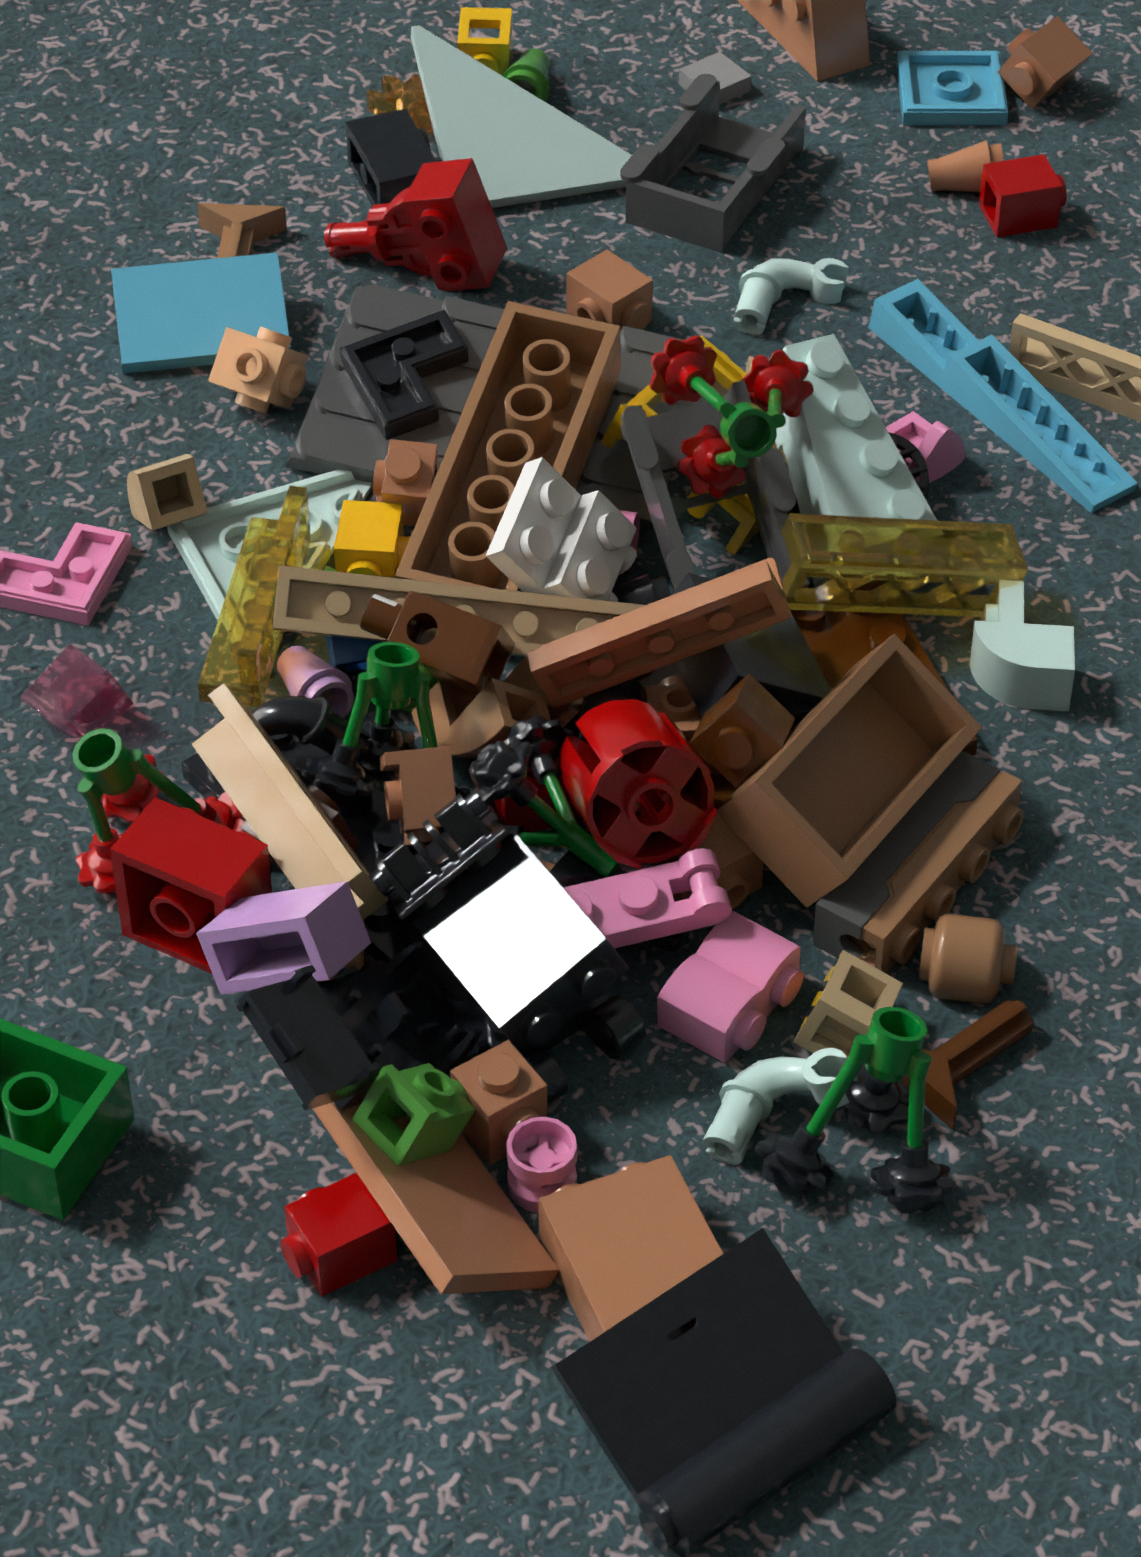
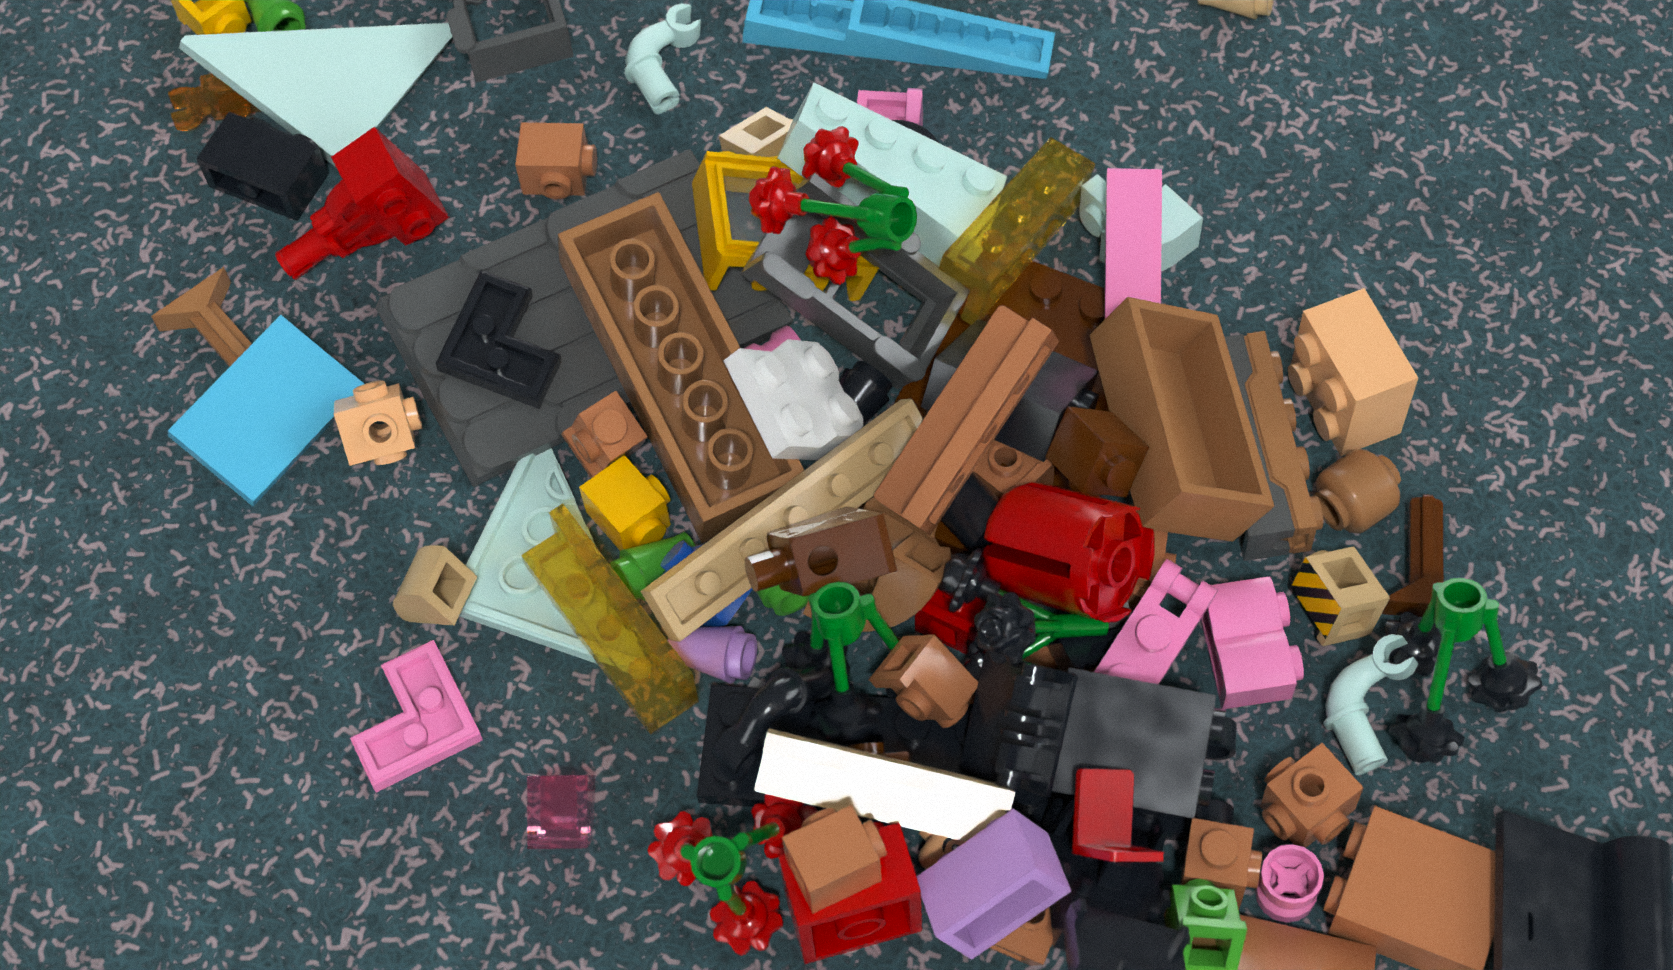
camera: 40 degrees left, 15 degrees up
none -> nougat brick [782,805,887,913]
none -> red bracket [1072,768,1164,862]
none -> bright pink tile [1104,168,1162,320]
none -> nougat brick [1260,743,1364,848]
none -> light nougat brick [1288,288,1418,456]

